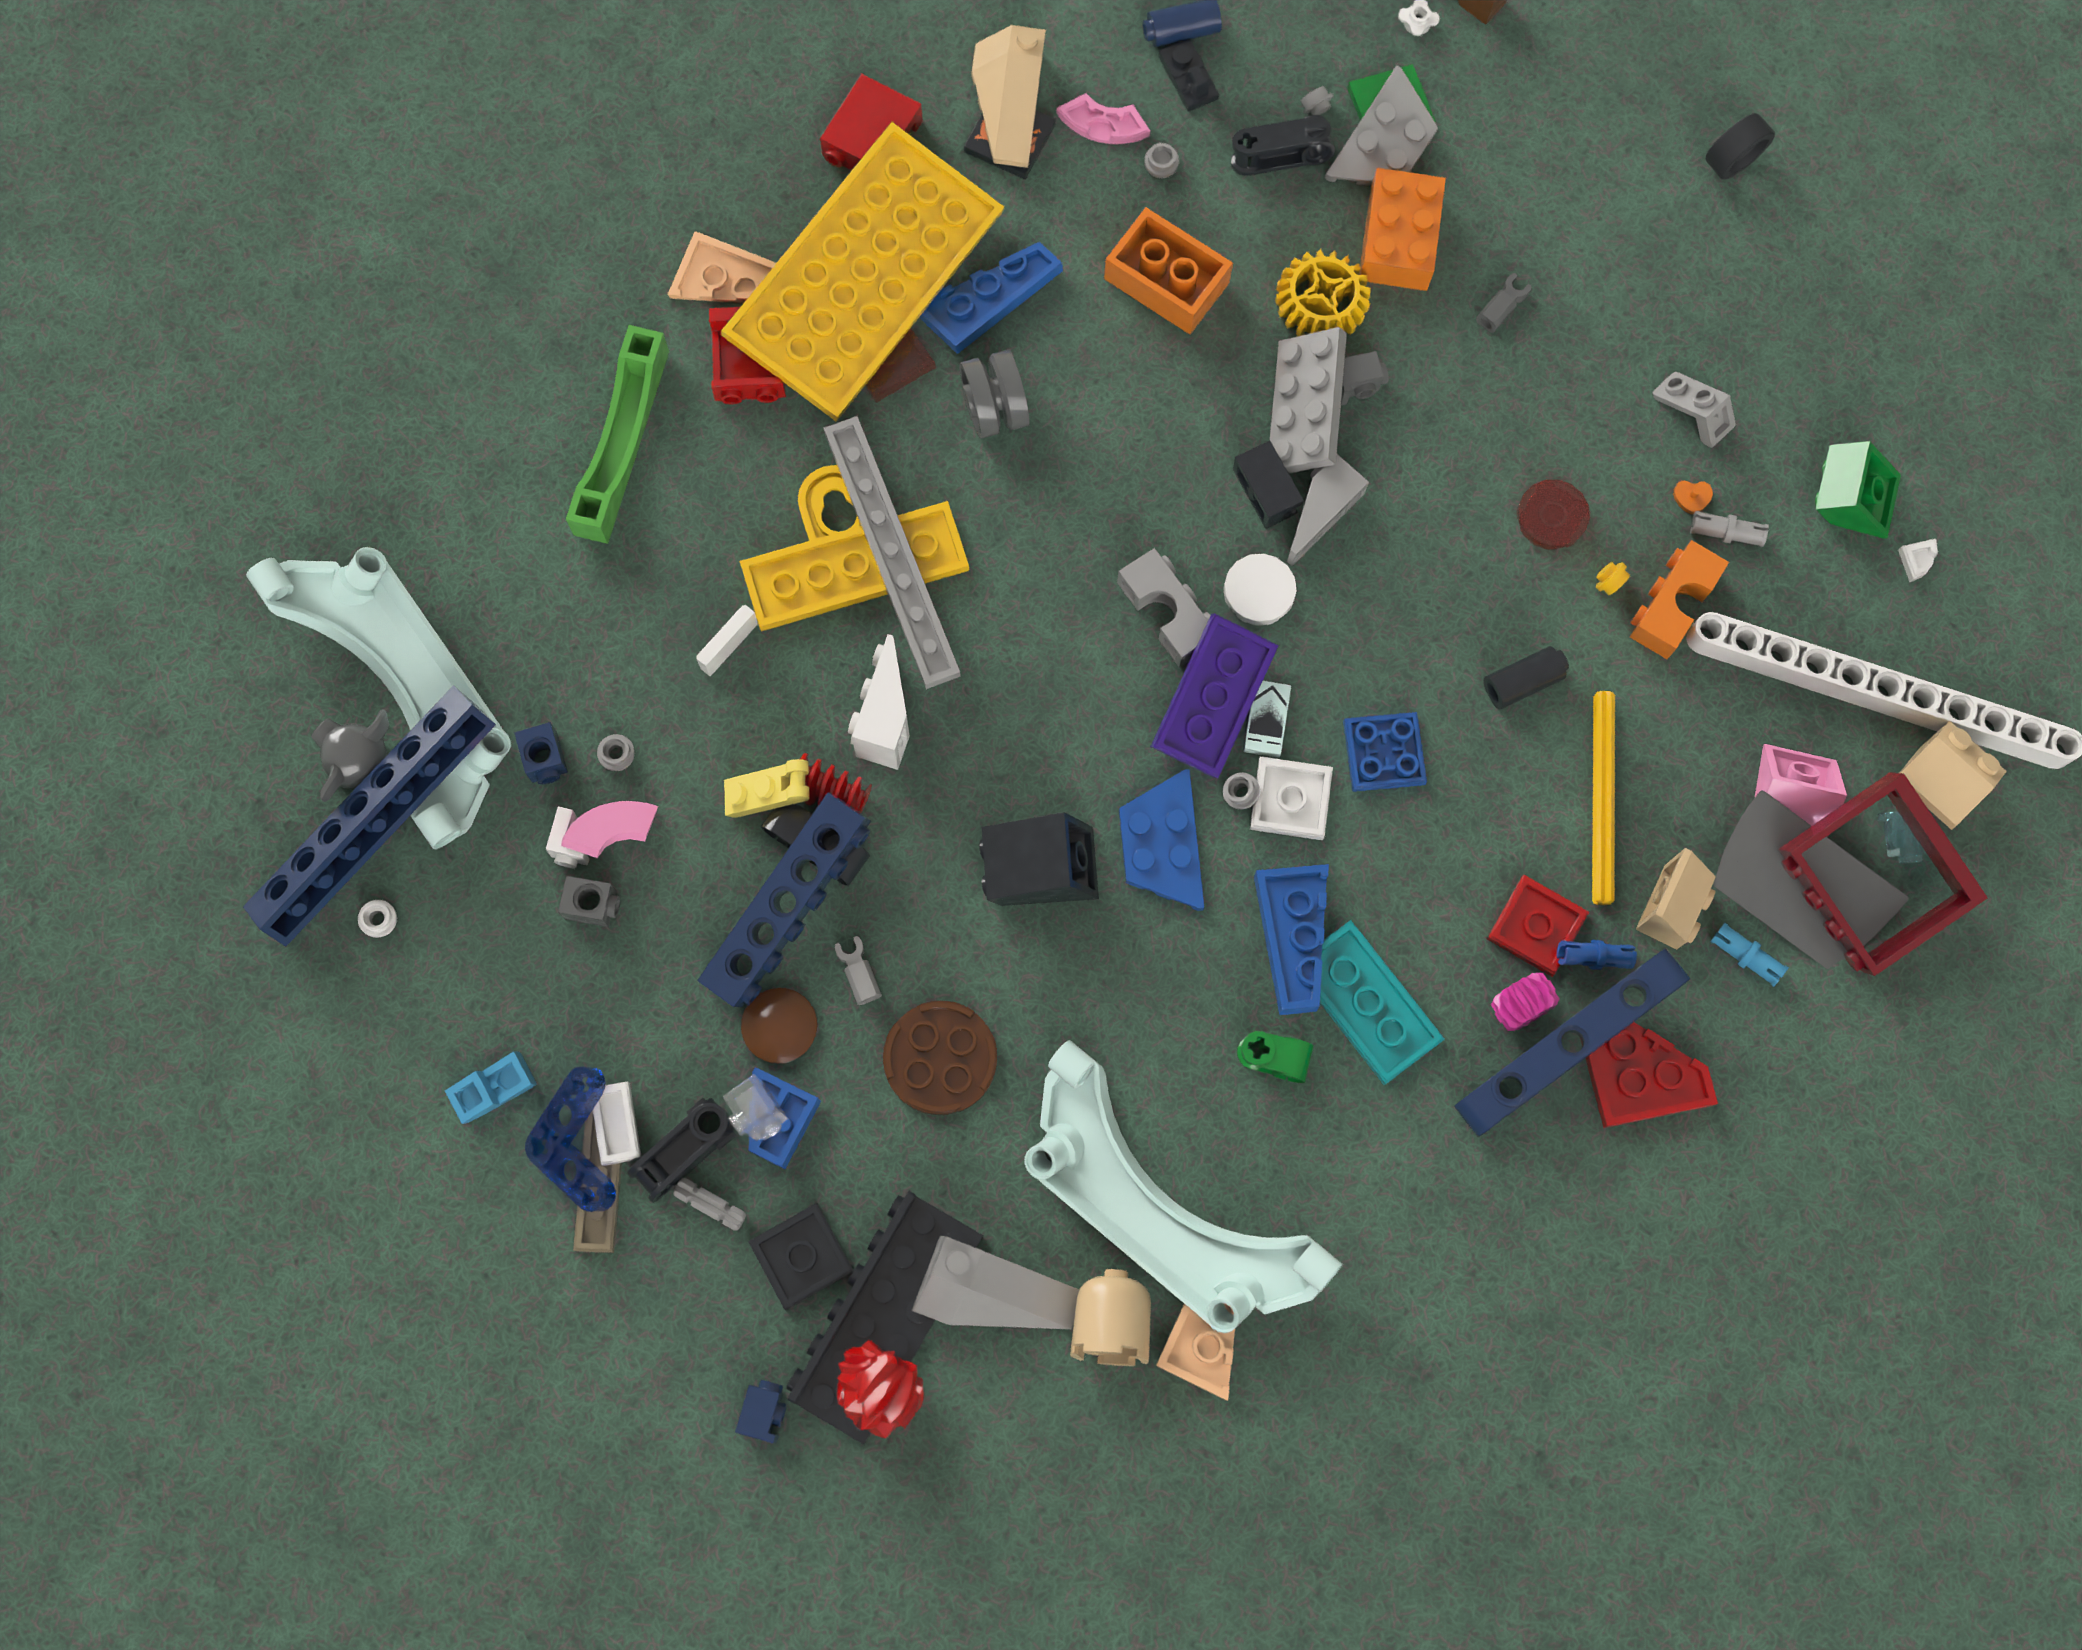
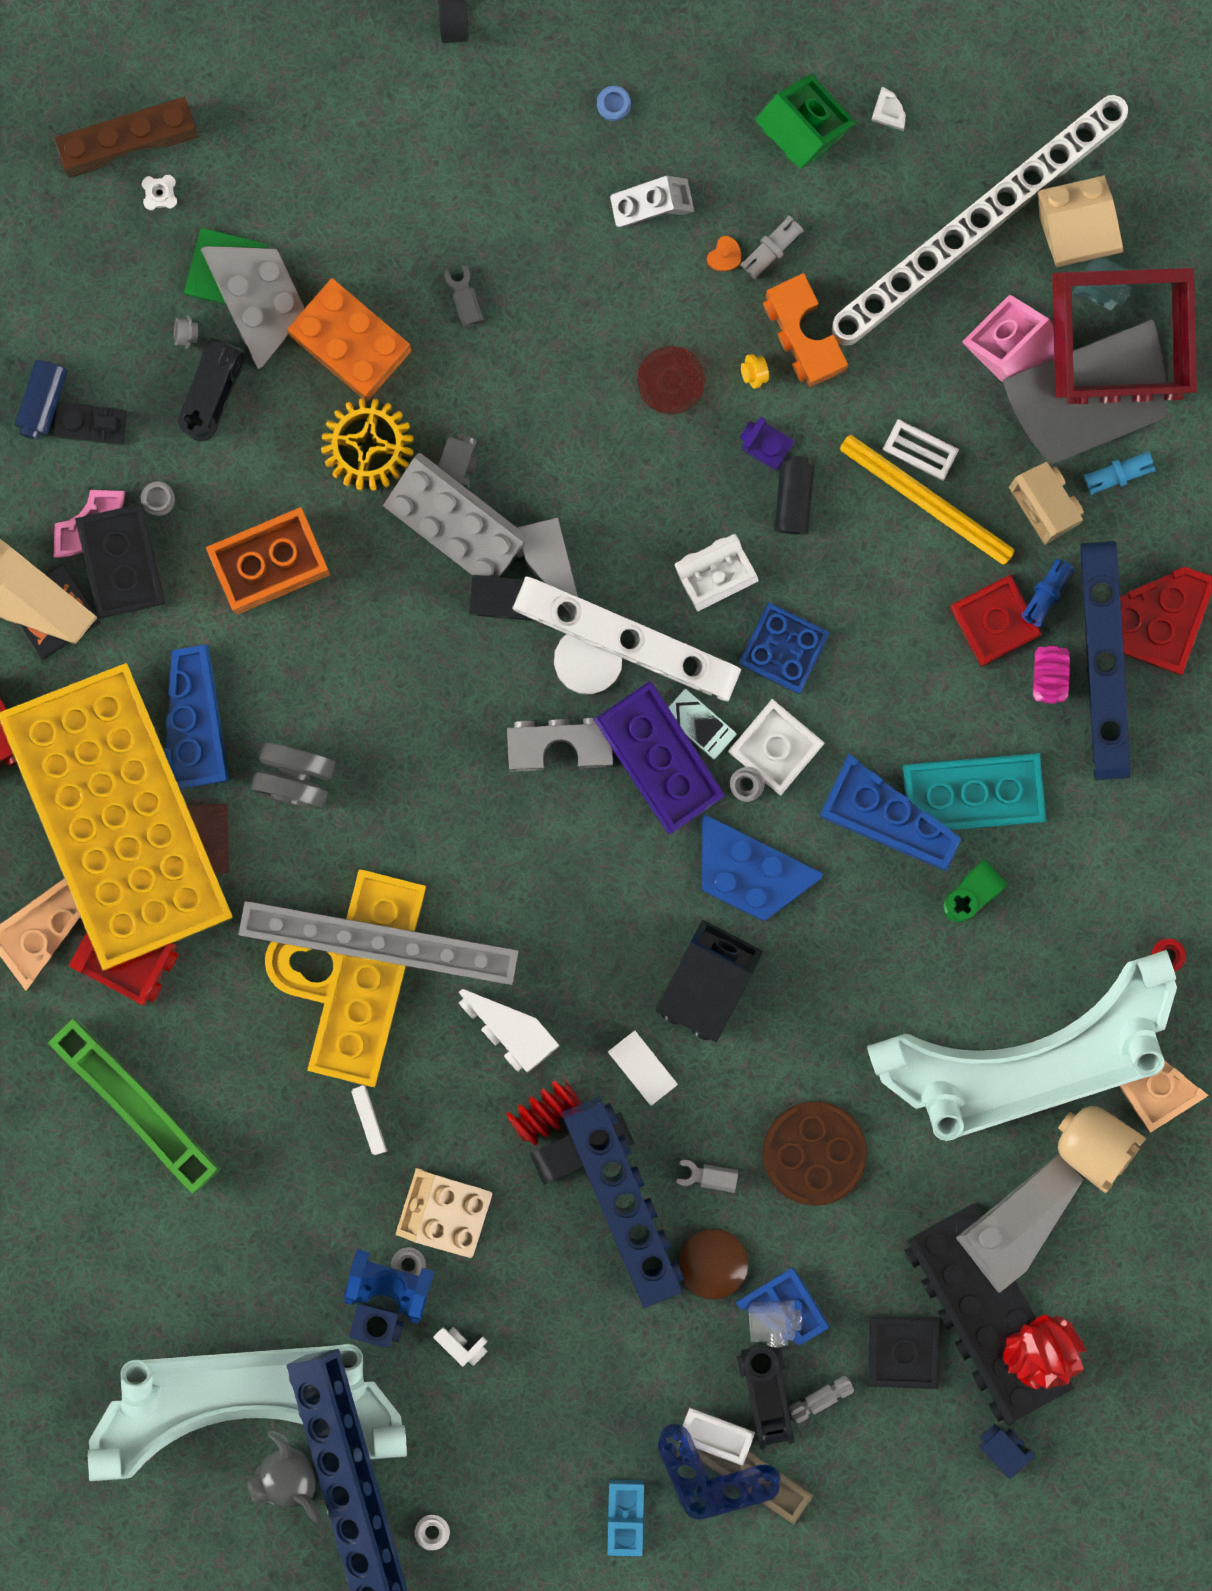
camera: 55 degrees left, 10 degrees up
dark grey brick [558,876,620,927] -> none
bright pink tile [561,801,658,858] -> none
light yellow plate [724,759,809,818] -> none
none -> black tile [75,503,166,619]
none -> blue piece [343,1249,435,1324]
none -> tan bracket [395,1168,492,1258]
none -> white beam [512,577,741,702]
none -> medium blue tile [597,86,631,121]
none -> white tile [608,1031,678,1106]
none -> white bracket [675,534,758,612]
none -> dark purple bracket [740,417,795,471]
none -> white tile [882,419,959,481]
none -> red plate [1151,938,1186,972]

